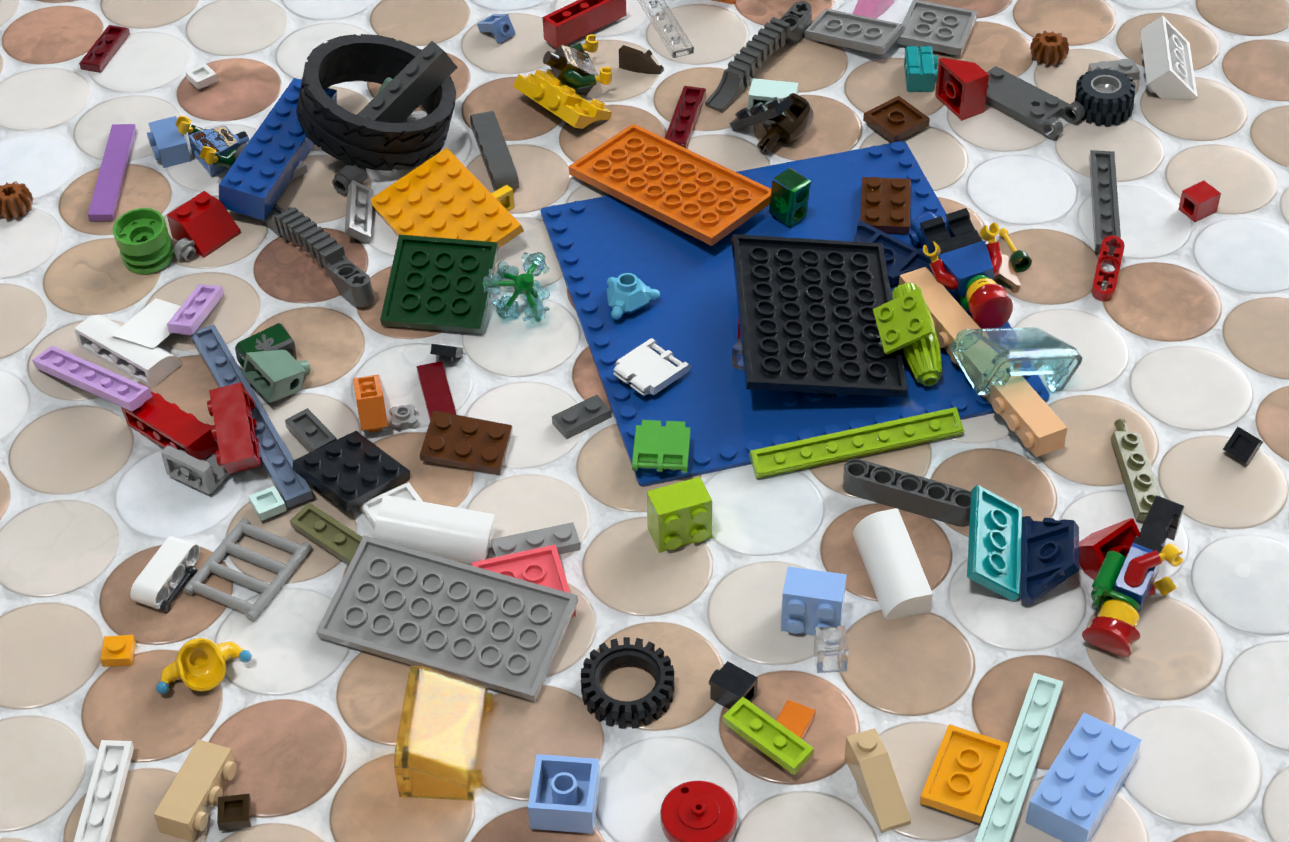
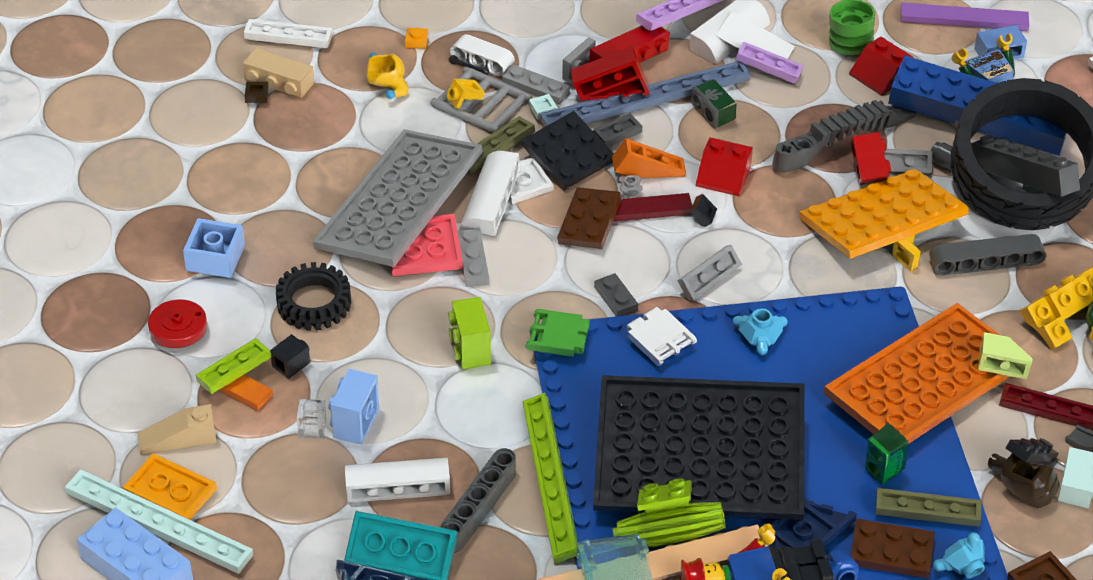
camera: 95 degrees right, 0 degrees up
light grey plate [173,238,196,261] -> none
sand green torso [242,350,311,403] -> none
dark green plate [380,234,499,334] -> none
clear yellow windscreen [394,666,493,801] -> none
clear light blue plant [482,252,550,323] -> none
none -> yellow bracket [446,78,485,109]
none -> light grey plate [502,64,570,104]
none -> light grey plate [677,245,742,301]
none -> red slope [696,137,753,196]
none -> red brick [850,132,891,186]
none -> olive plate [875,488,982,527]
none -> medium azure rock [933,533,985,579]
none -> yellowish green slope [978,332,1032,379]

